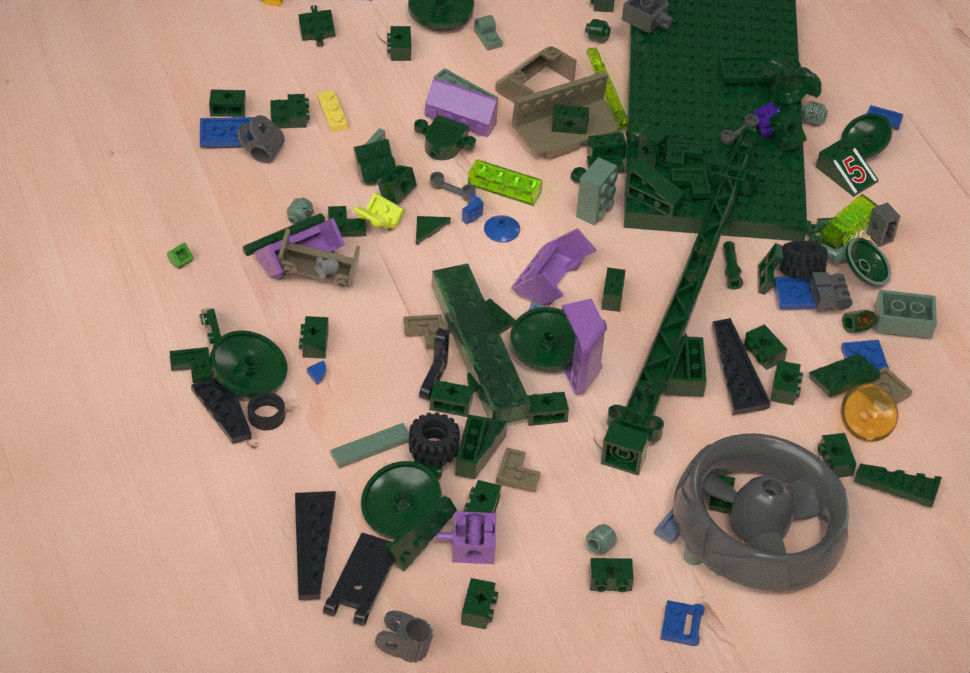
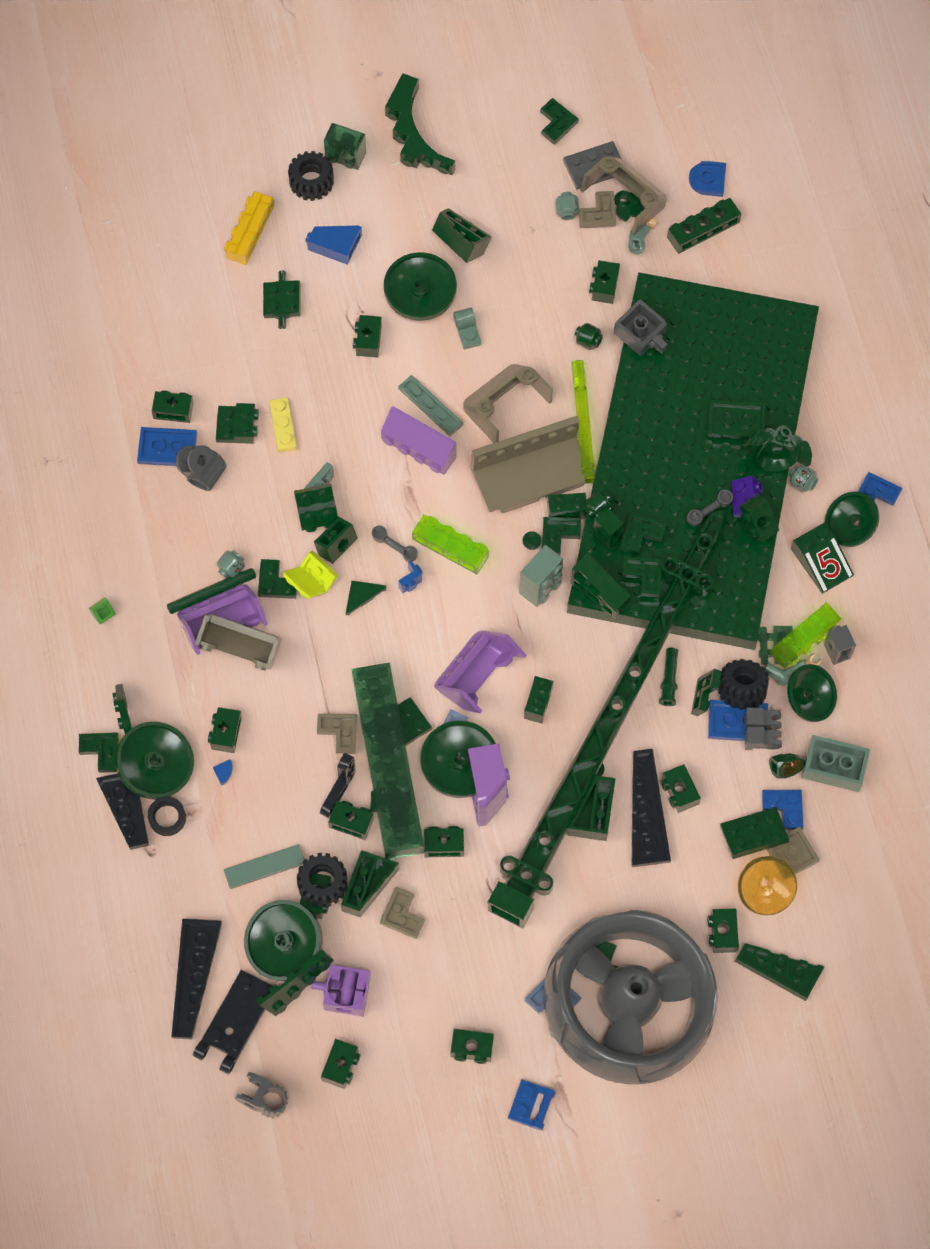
camera: 10 degrees right, 20 degrees up
light grey brick [314,257,339,279] -> none
dark green piece [414,115,476,160] -> none
dark green brick [464,480,501,513] -> none
blue dish [484,215,520,243] -> none
dark green brick [552,104,589,135] -> none
sand green head [586,524,617,555] -> none
dark green brick [770,360,803,405] -> none

